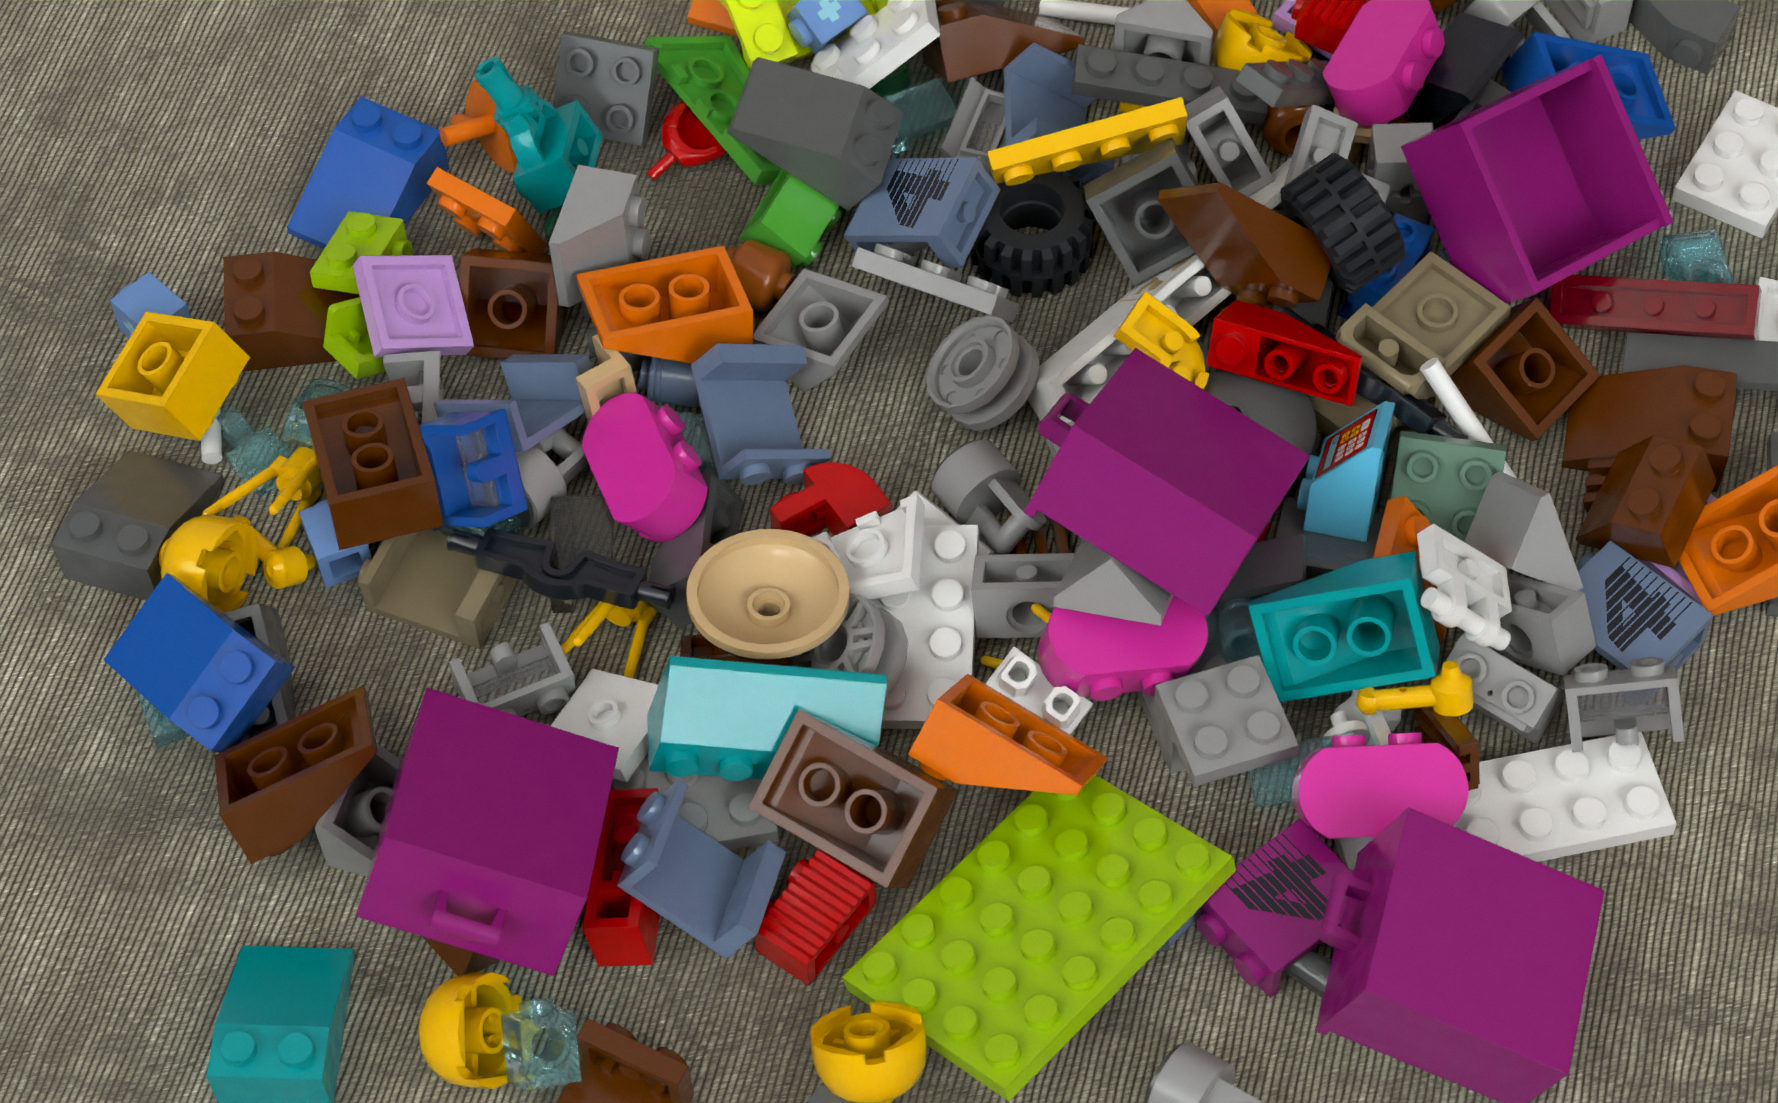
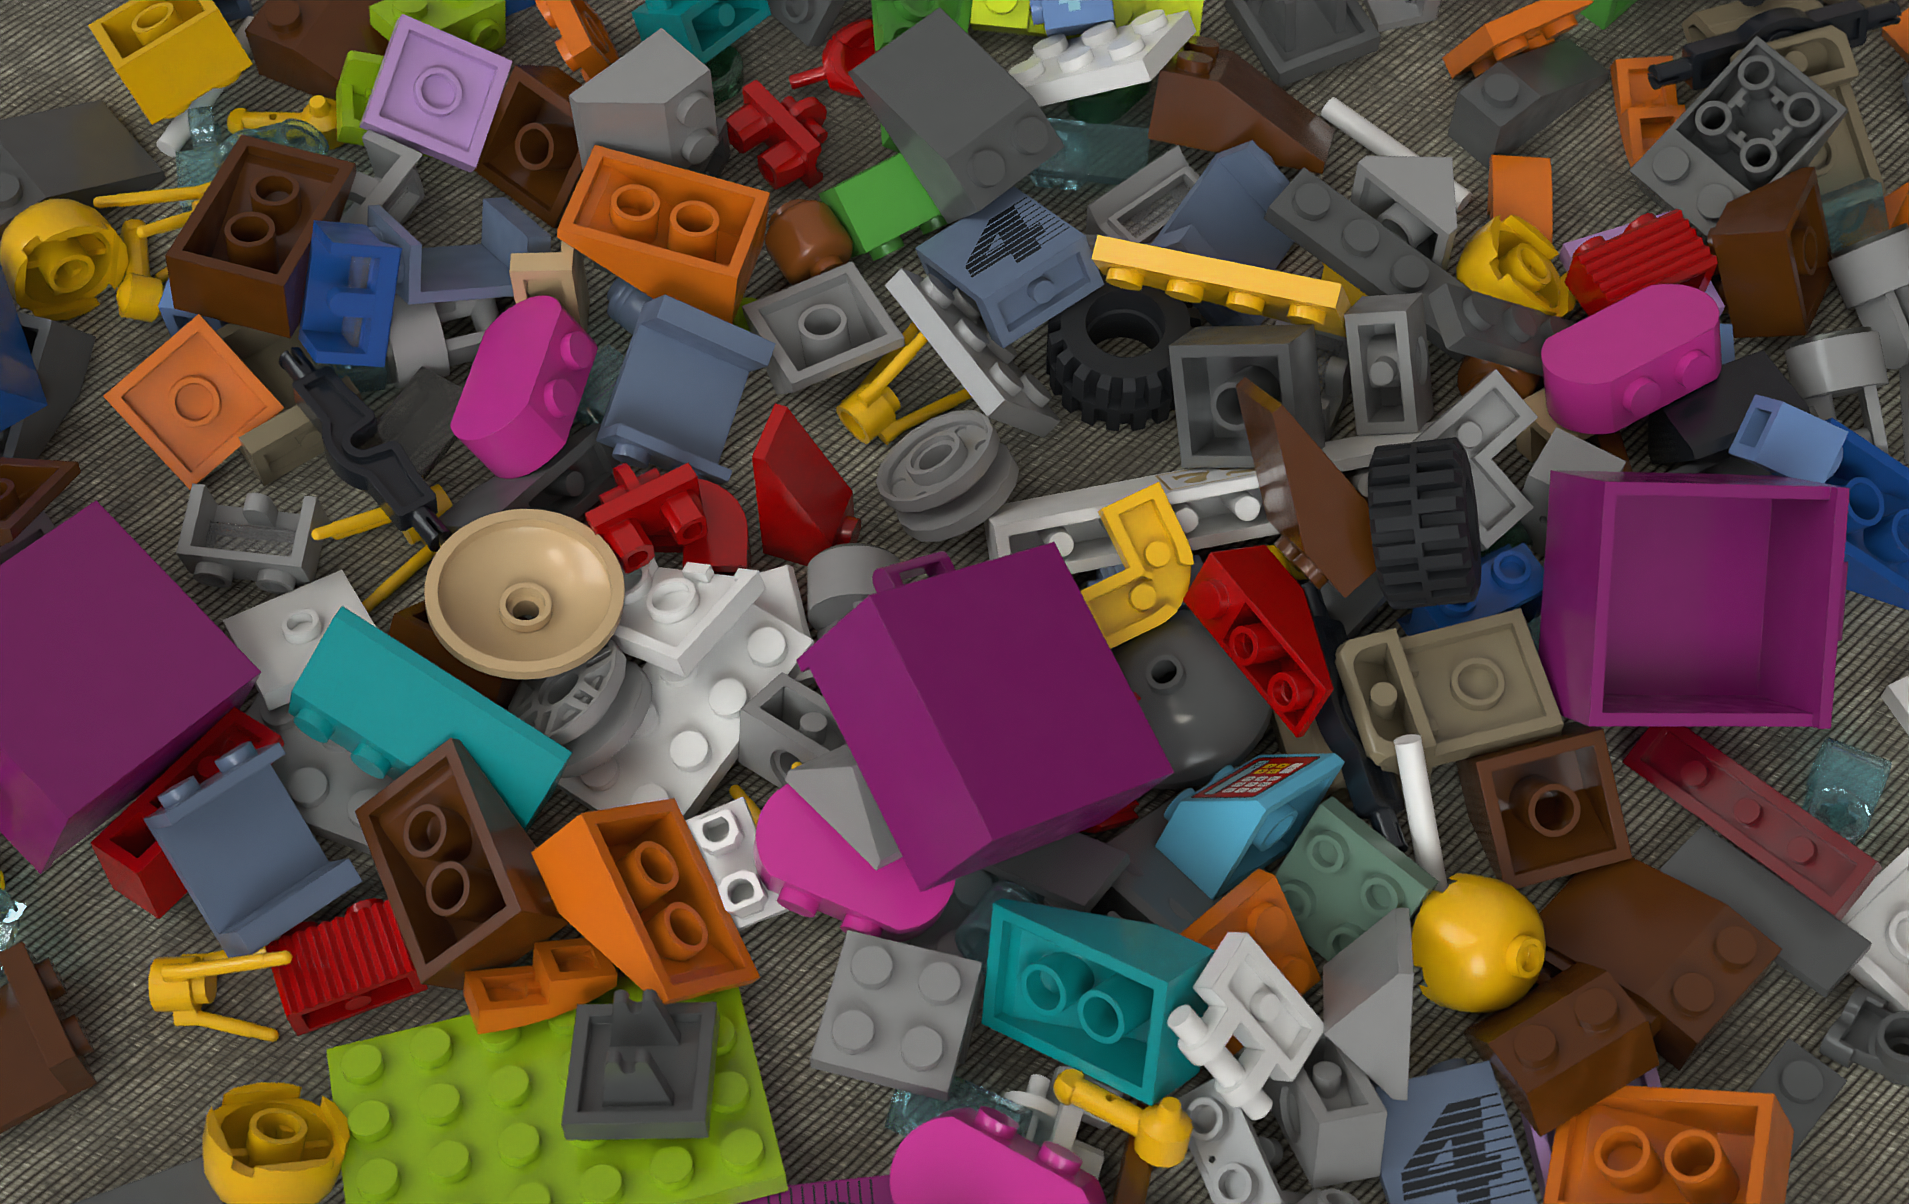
camera: 30 degrees right, 5 degrees up
none -> orange plate [103,314,285,490]
none -> yellow plant [148,946,292,1042]
none -> yellow piece [226,95,344,150]
none -> orange slope [463,938,618,1034]
none -> dark grey plate [561,989,720,1140]
none -> red hips [585,462,708,574]
none -> red hips [725,79,828,190]
none -> red slope [752,403,861,566]
none -> yellow plant [836,322,972,445]
none -> yellow cylinder [1411,873,1546,1013]
none -> medium blue brick [1728,394,1849,483]

